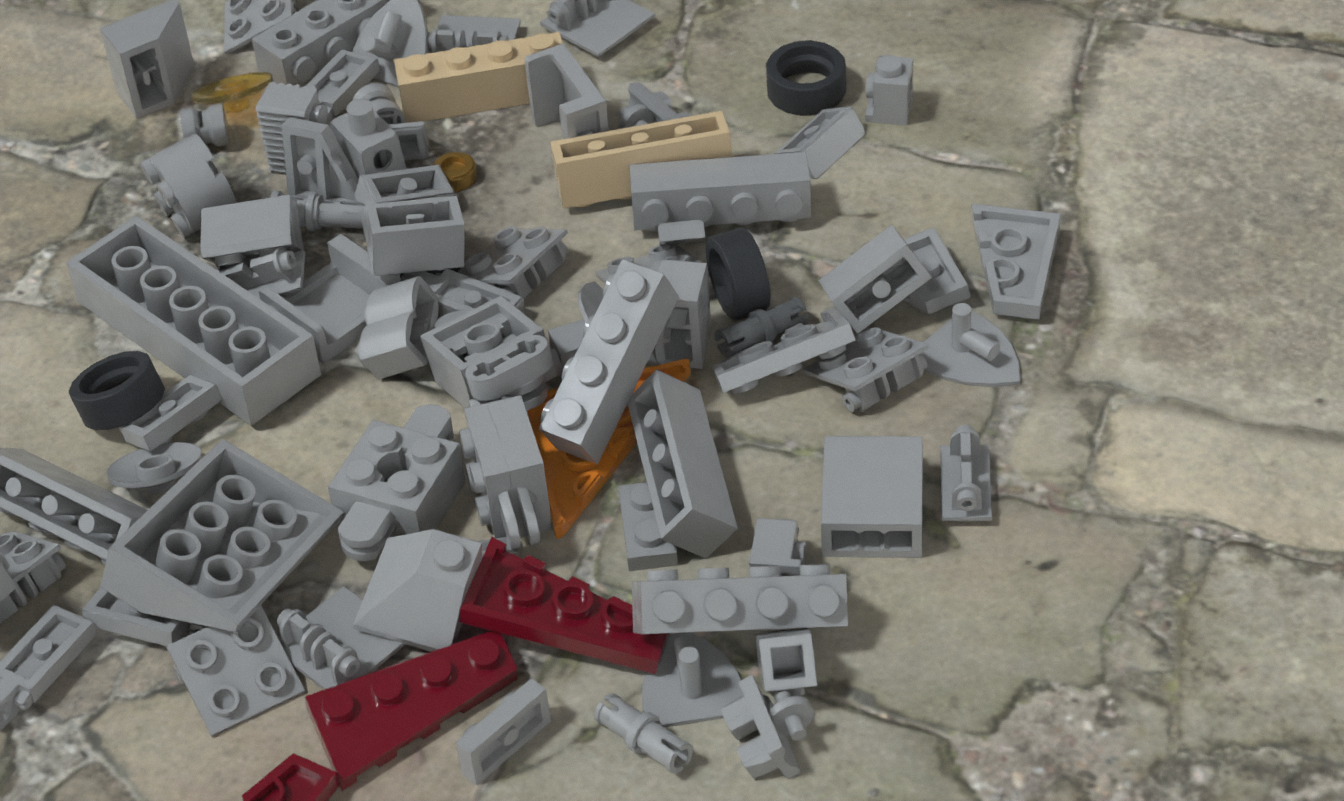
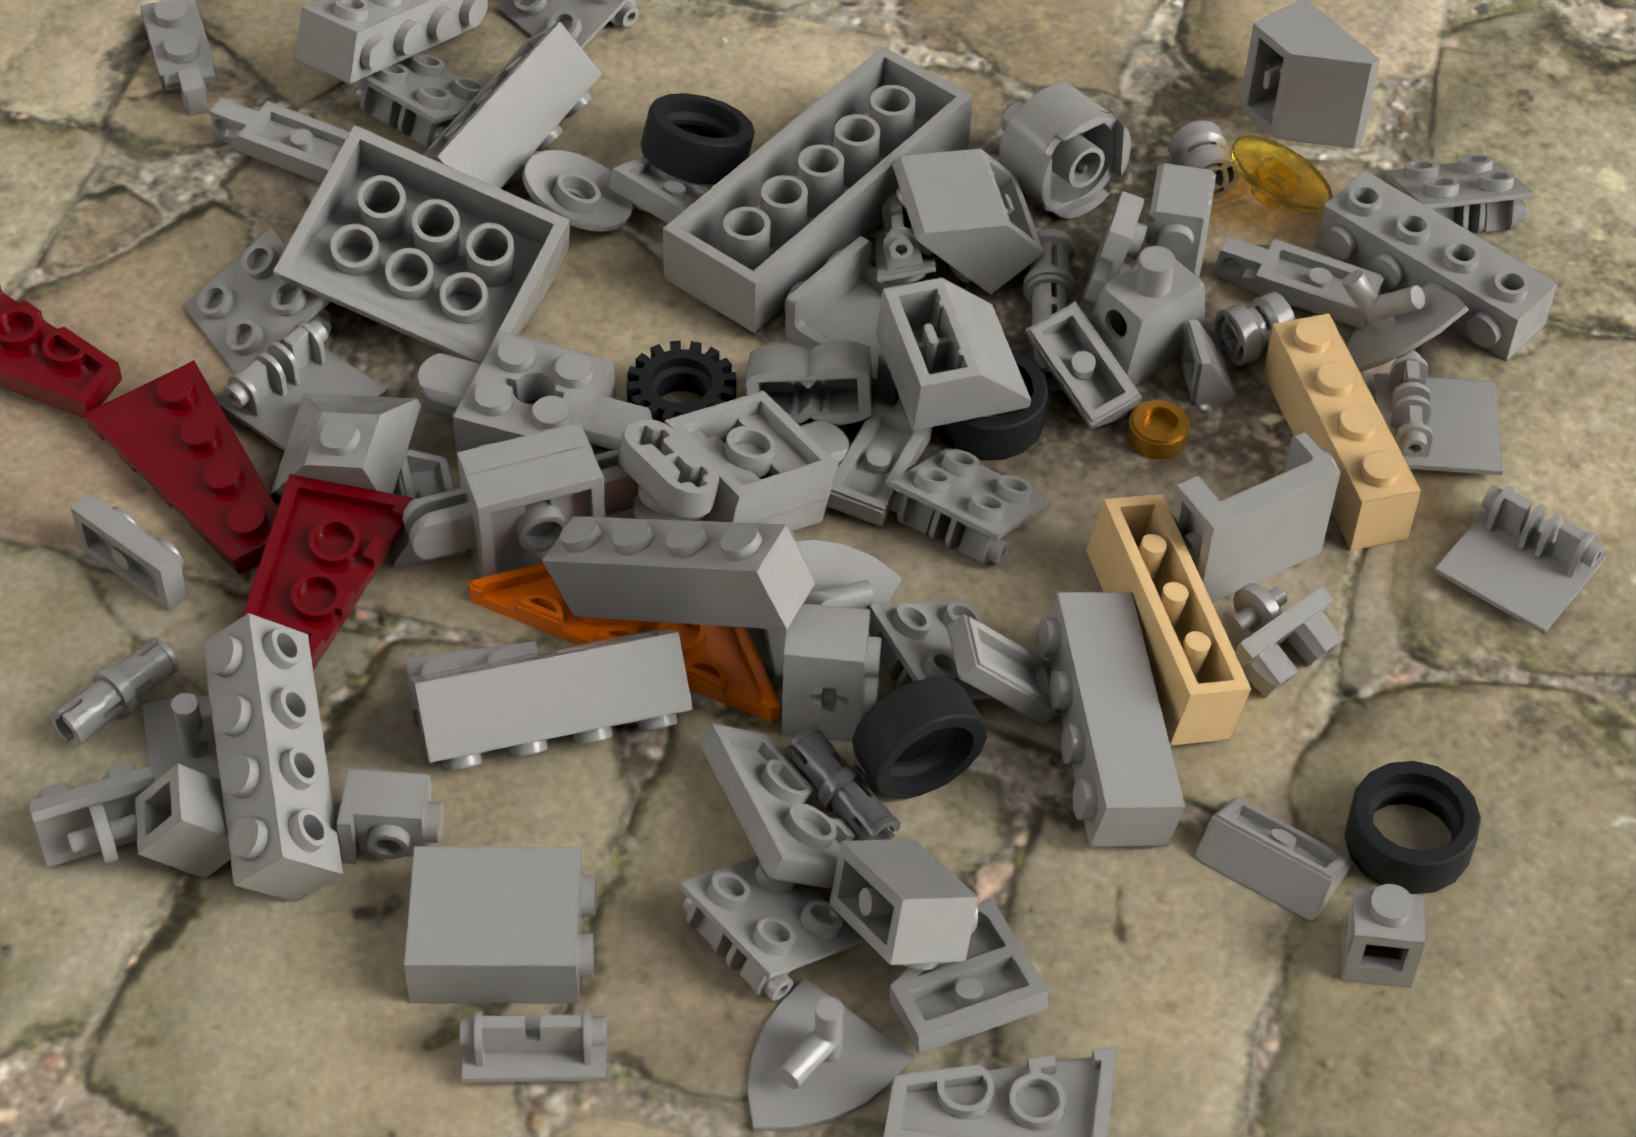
camera: 80 degrees right, 5 degrees up
none -> black tyre [626,340,737,423]

